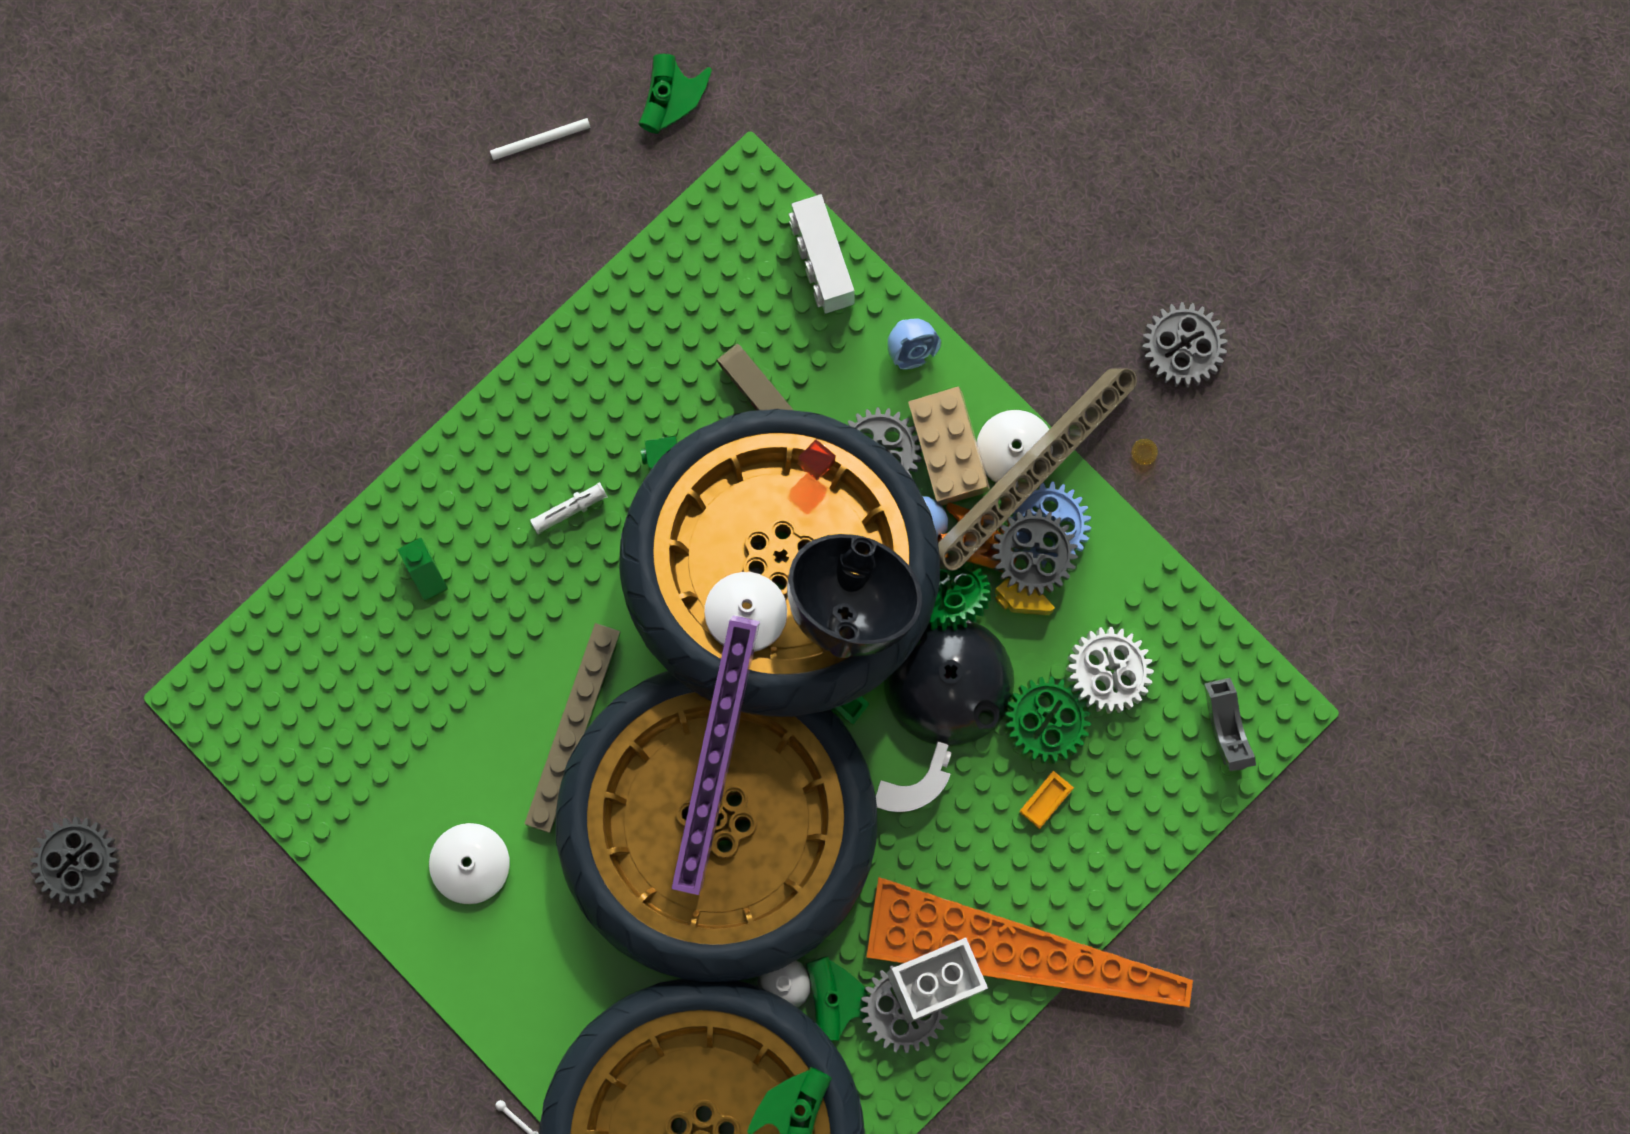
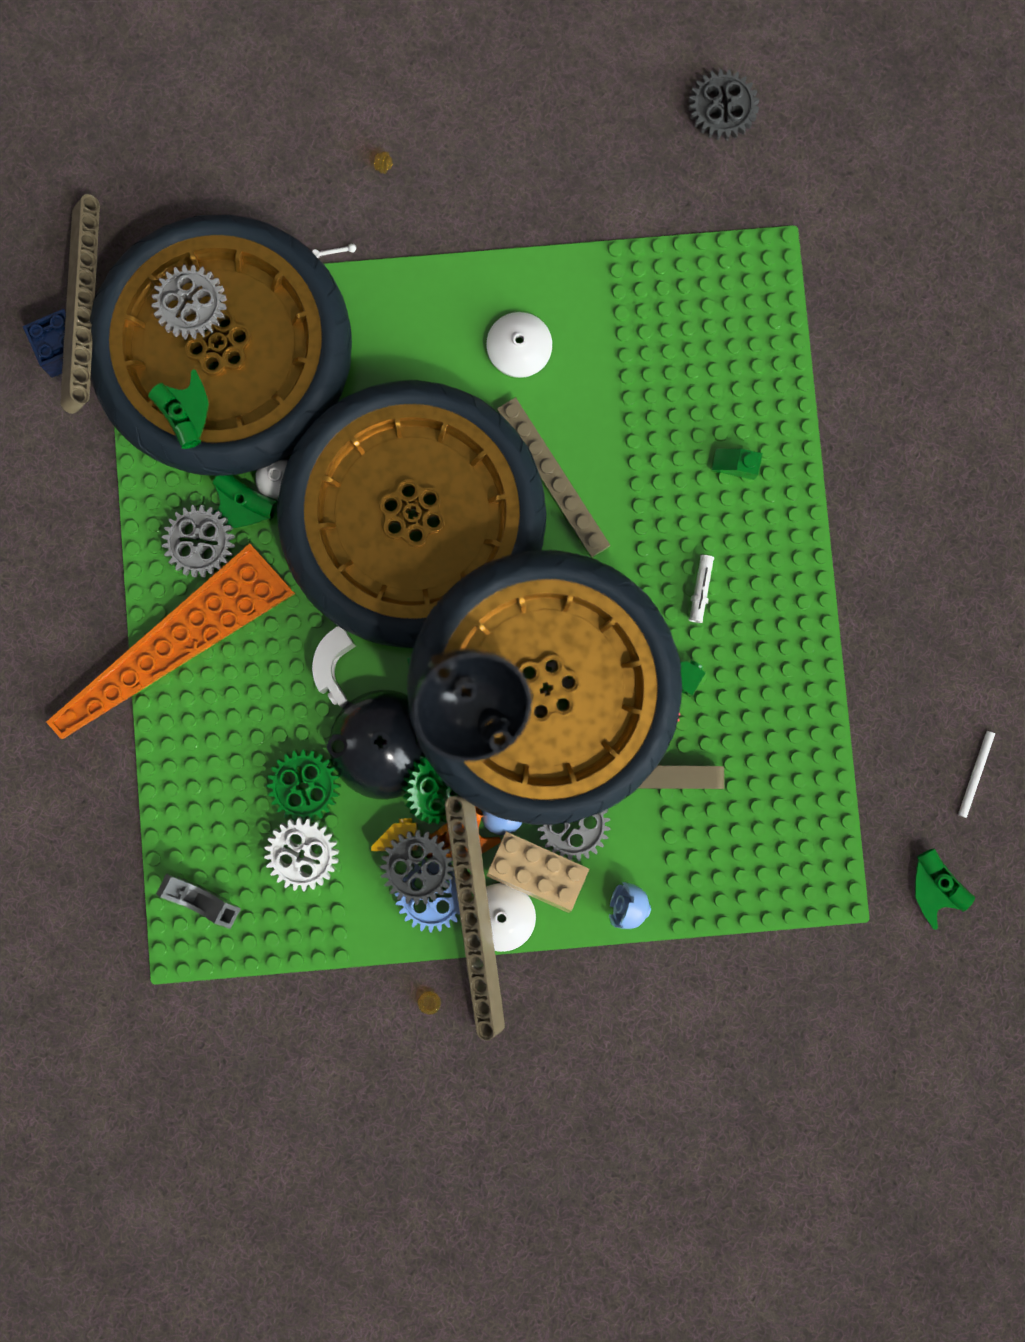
camera: 120 degrees right, 5 degrees up
medium lavender brick [672,615,760,895] -> none
white dish [704,572,787,651] -> none
white brick [789,194,855,314] -> none
clear red piece [798,439,836,480] -> none
white brick [887,938,988,1023] -> none
light orange tile [1019,771,1074,830] -> none
light grey gear [1142,302,1228,387] -> none

